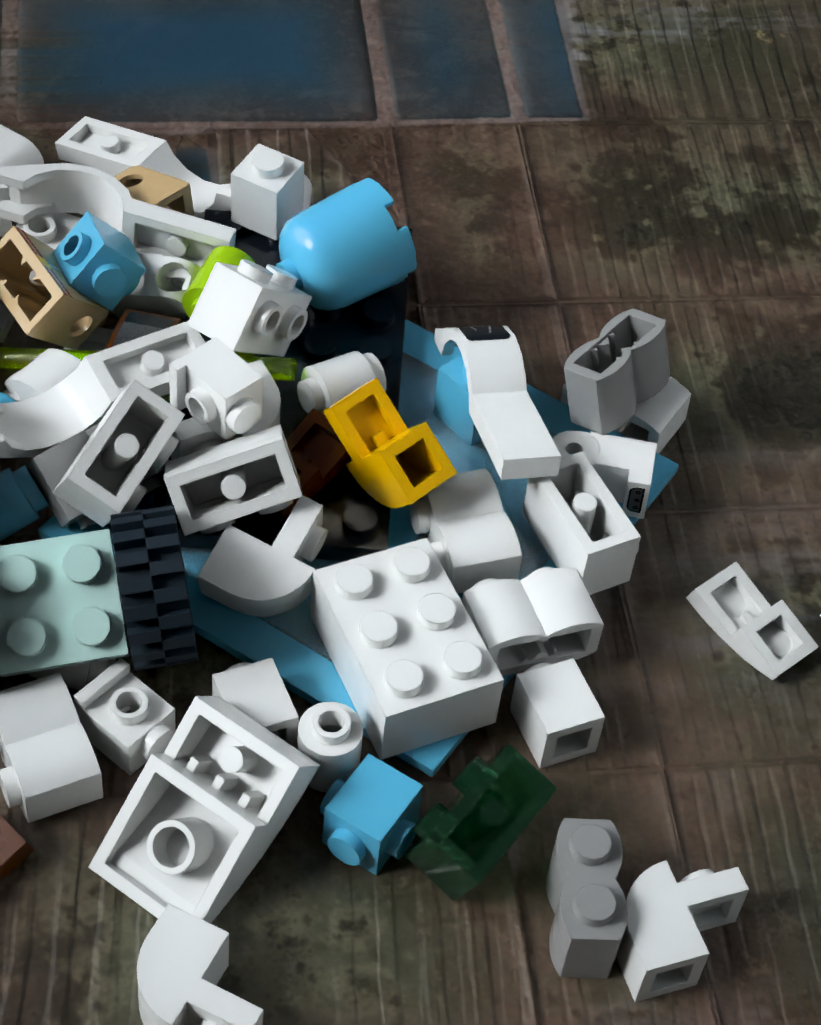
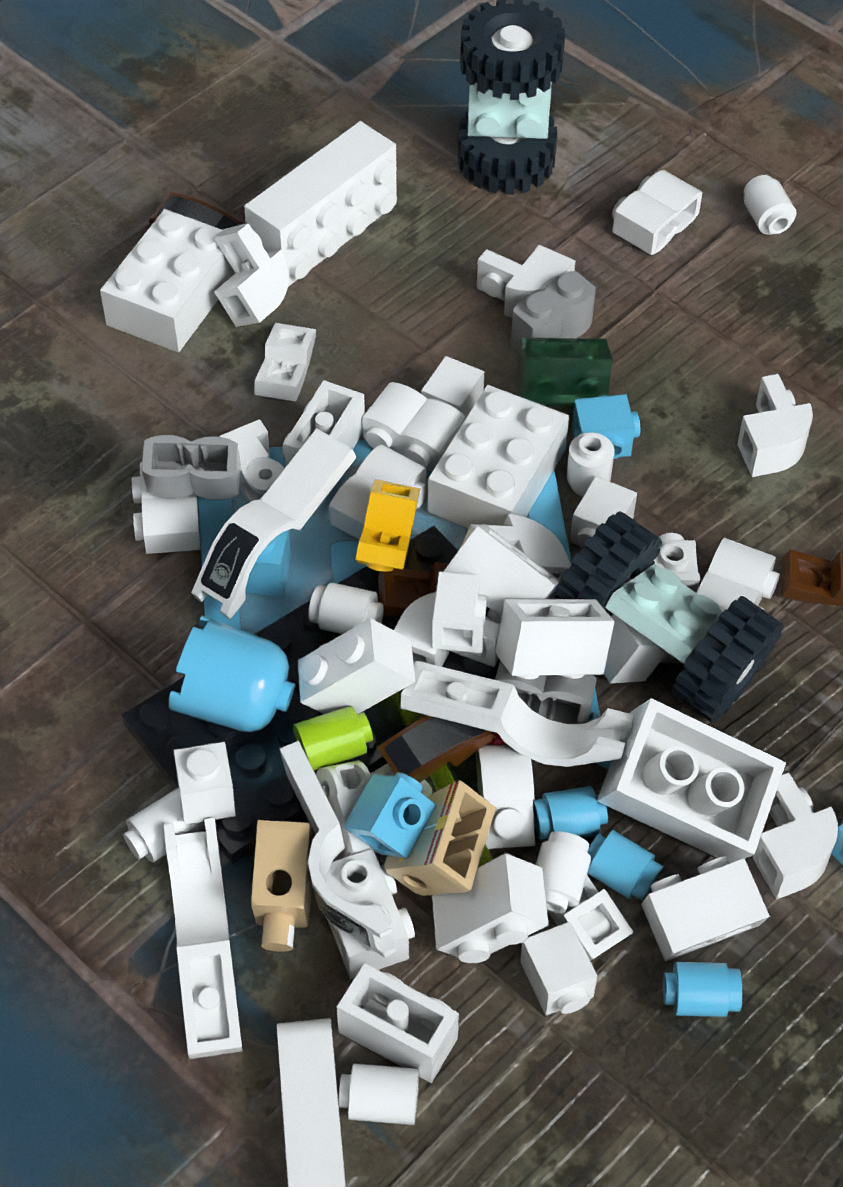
camera: 125 degrees left, 5 degrees up
white slope [88,696,320,924] -> none

